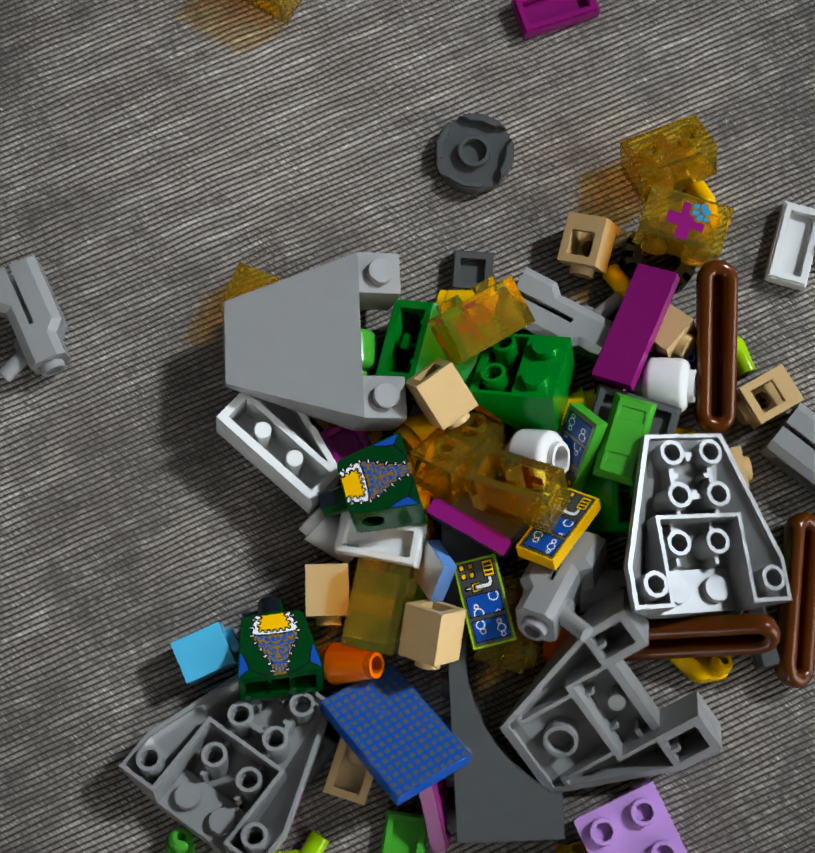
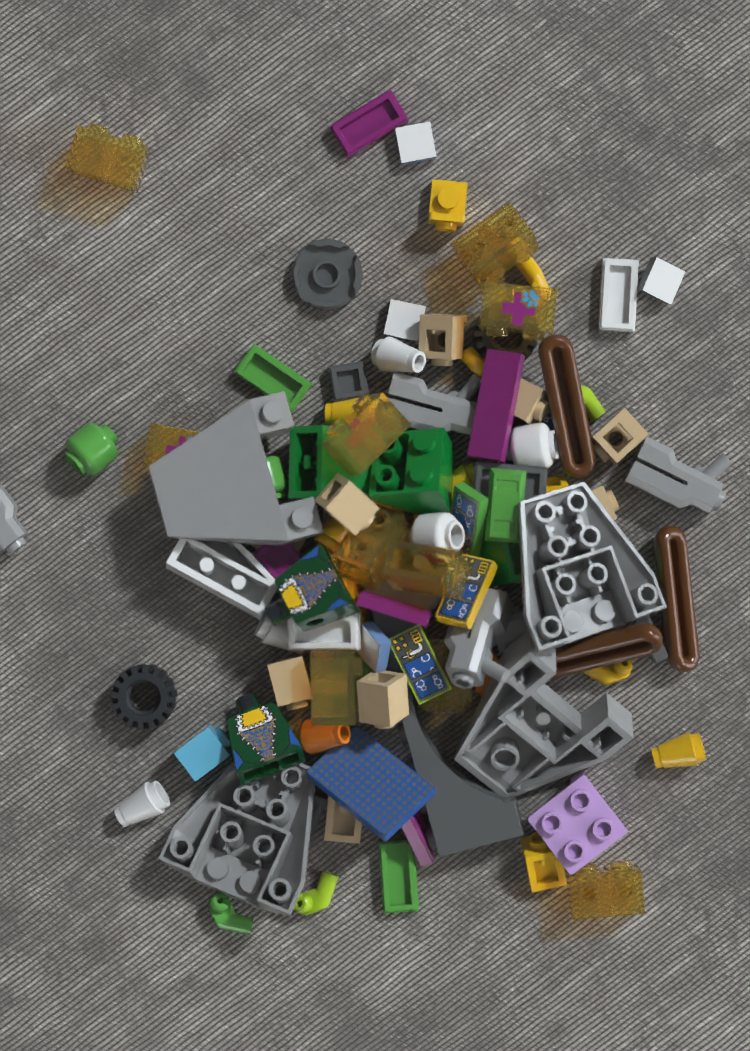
camera: 10 degrees left, 10 degrees up
none -> bright green head [64,422,118,476]
none -> black tyre [110,664,178,730]
none -> white cone [114,781,170,827]
none -> bright green tile [233,343,312,413]
none -> white cone [371,337,426,373]
none -> white tile [384,299,426,342]
none -> white tile [395,122,437,165]
none -> yellow bracket [428,179,468,232]
none -> yellow cone [651,731,707,769]

